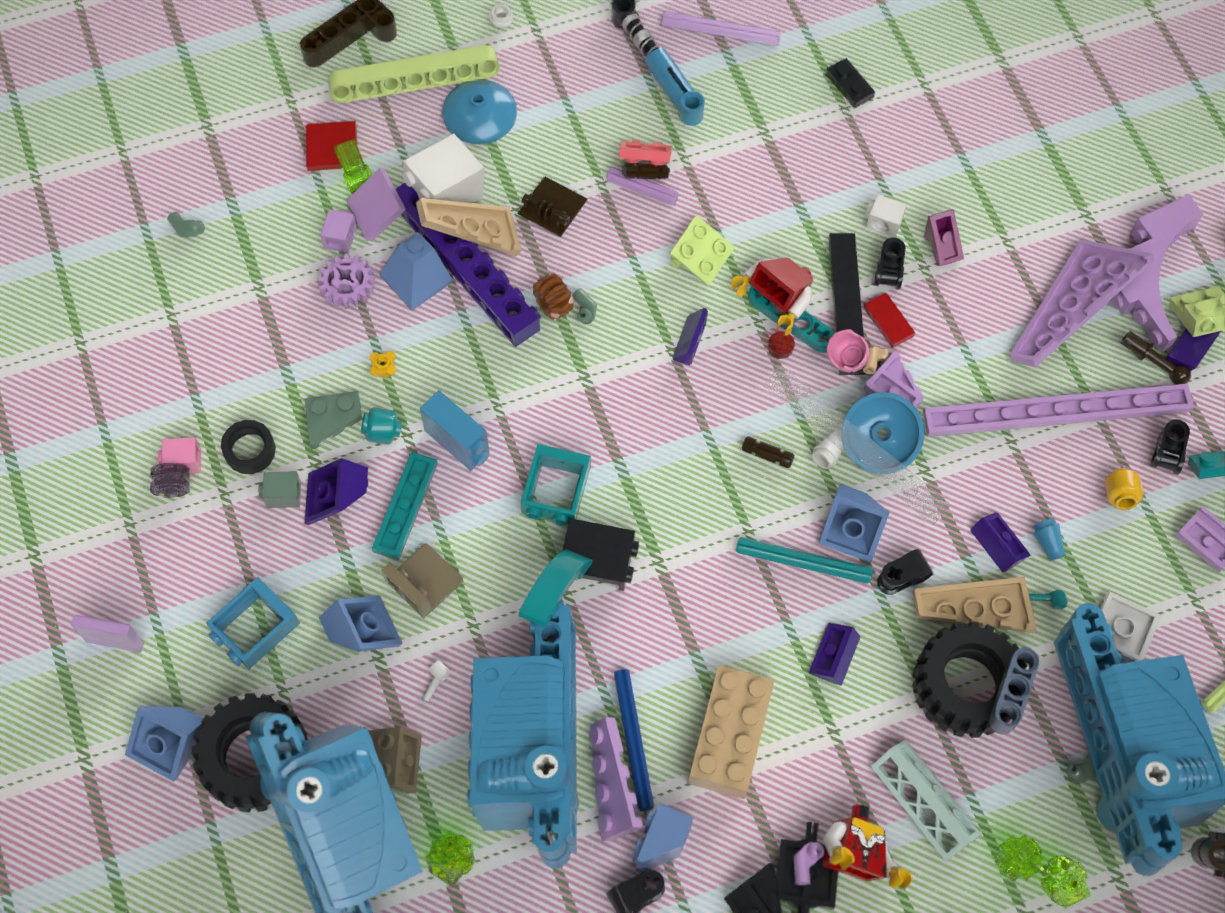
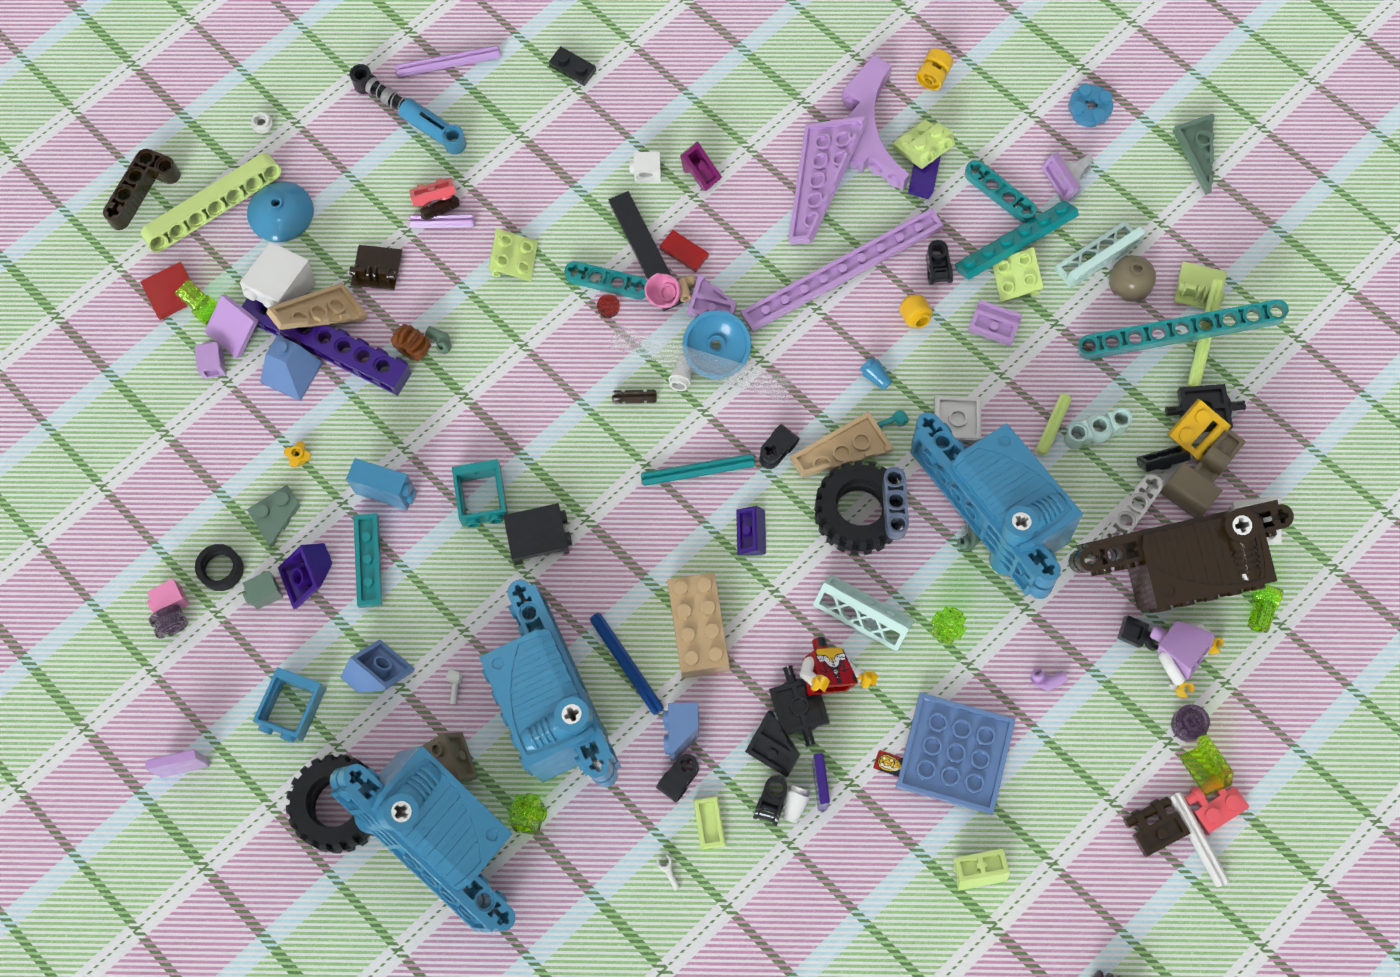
camera: 20 degrees left, 5 degrees up
medium blue slope [125,706,204,782] -> none
sand green arm [167,212,205,237] -> none
lavender gear [317,254,376,309] -> none
teal head [361,407,402,445] -> none
dark tan bracket [382,543,463,619] -> none
teal slope [518,550,593,627] -> none
lavender wing [589,717,643,841] -> none
slope [673,308,708,365] -> none
red torso [731,257,813,335] -> none
lavender arm [794,842,824,885] -> none
medium blue slope [819,484,890,562] -> none
black piece [874,237,906,290] -> none
dark purple slope [971,512,1031,572] -> none
clear neon green brick [1039,855,1091,908] -> none
dark brown pin [1120,331,1191,385] -> none

